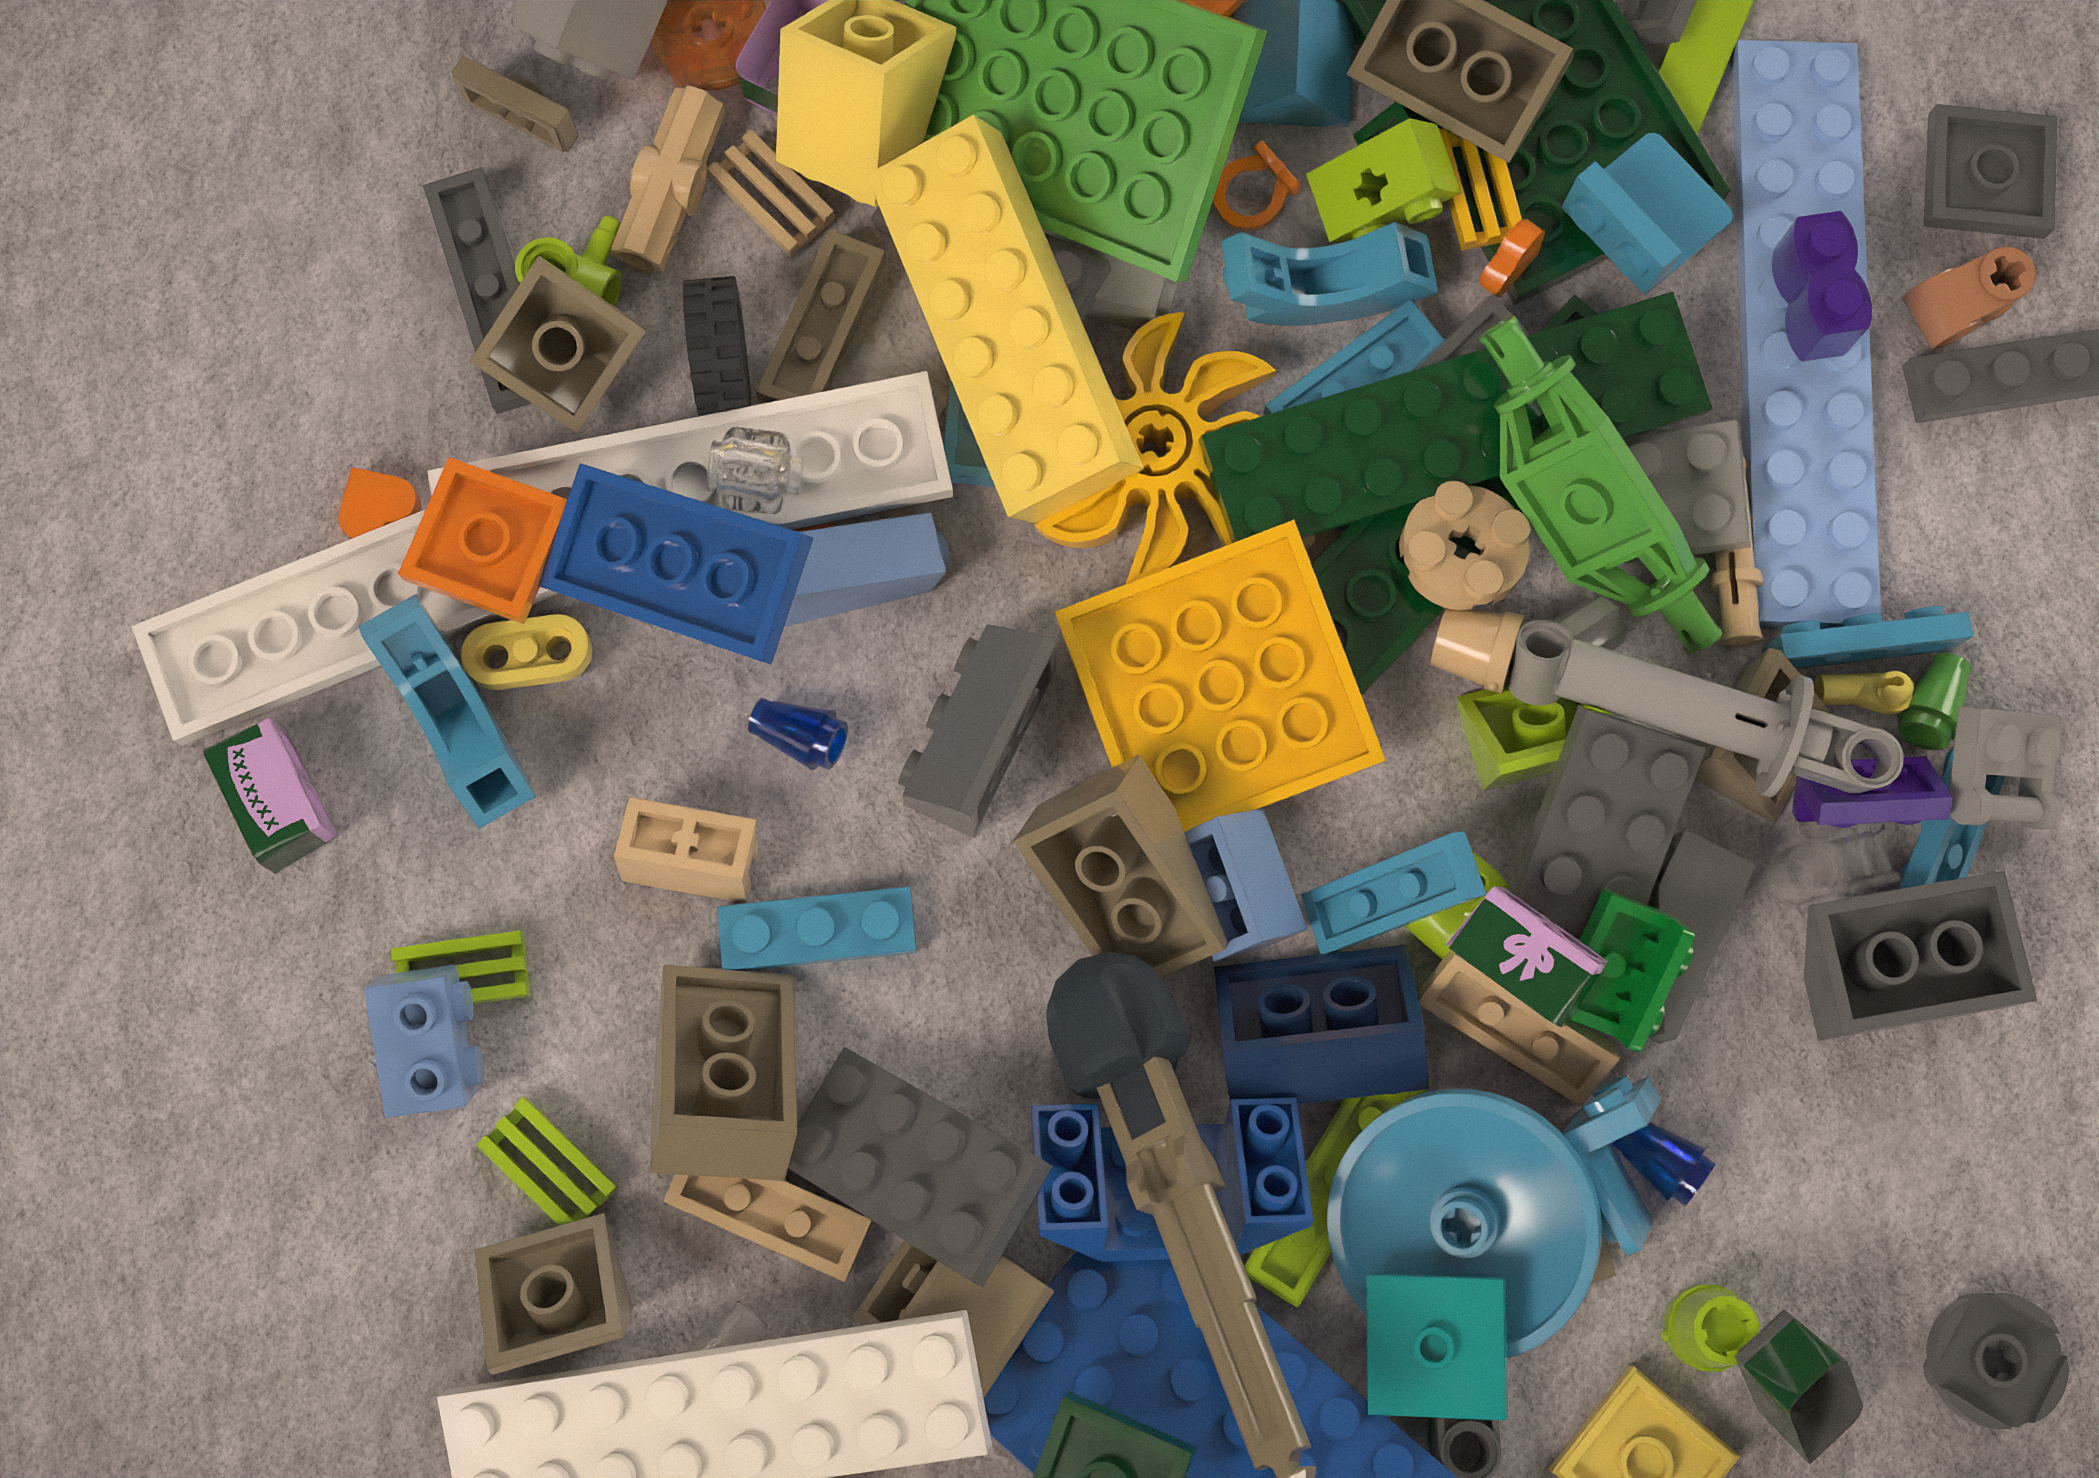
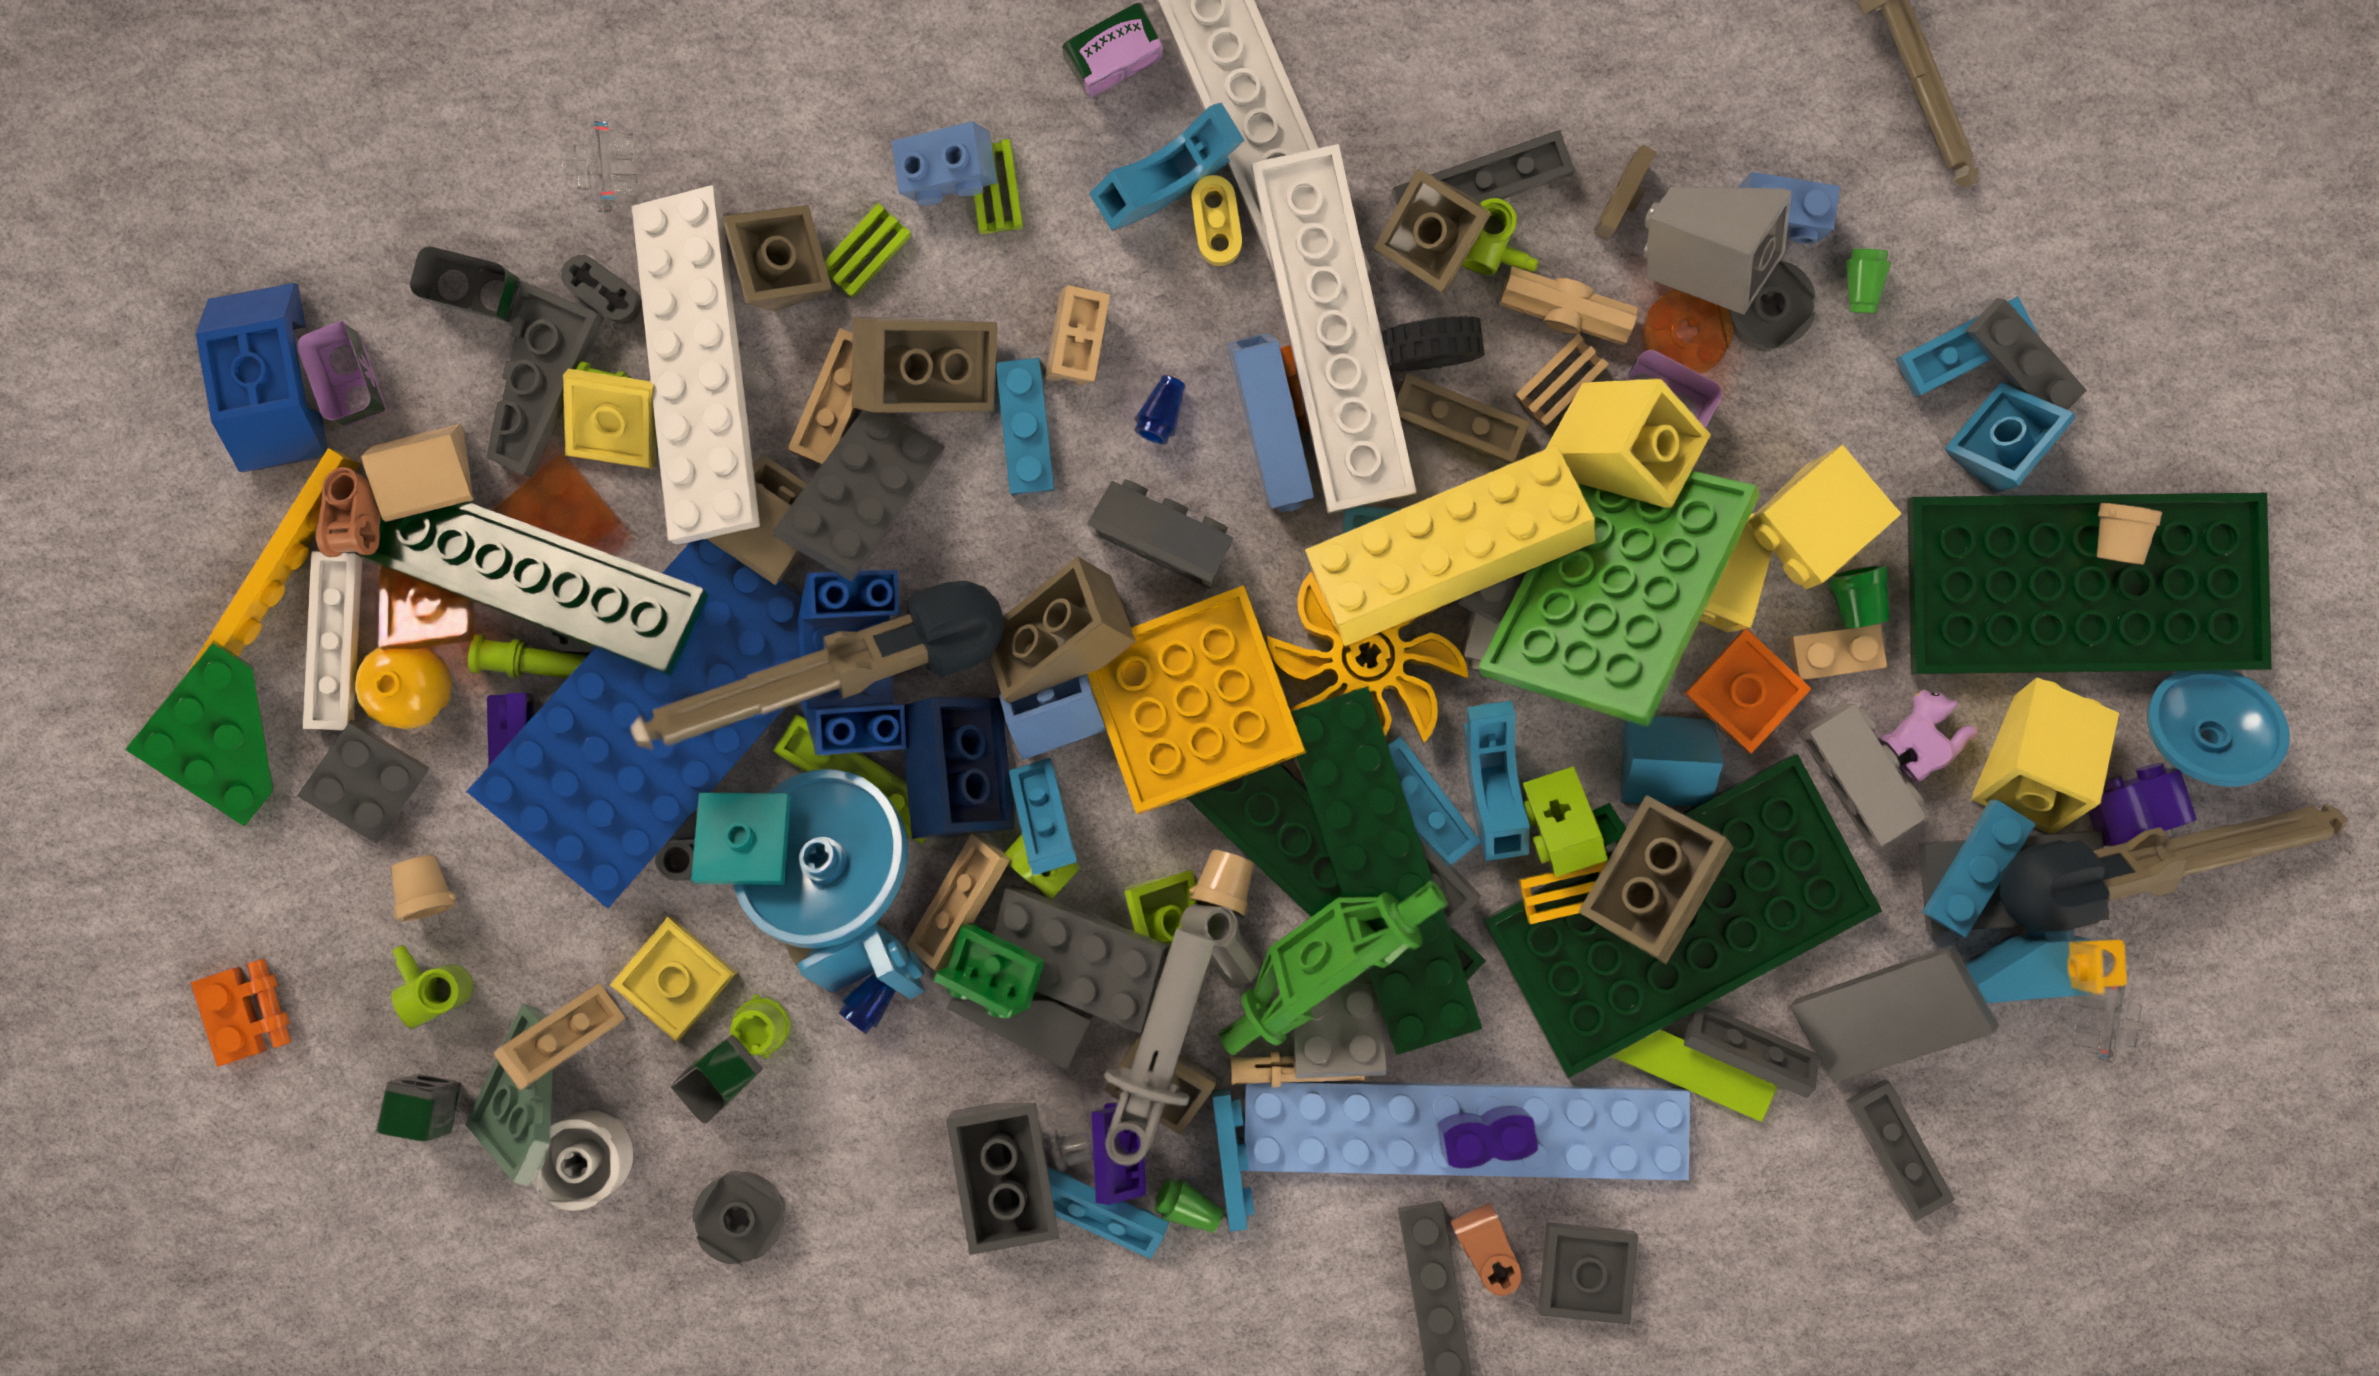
camera: 90 degrees right, 10 degrees up
orange tile [338,467,421,539] -> none
orange plate [398,457,567,624] -> none
blue plate [539,463,814,665] -> none
clear head [707,427,803,515] -> none
orange piece [1214,141,1301,232] -> none
tan plate [1399,481,1530,611] -> none
dark green piece [1445,887,1608,1027] -> none
orange tile [1479,219,1545,298] -> none
dark azure bracket [1561,133,1733,296] -> none
light yellow arm [1814,671,1914,716] -> none
light grey plate [1950,706,2062,830] -> none

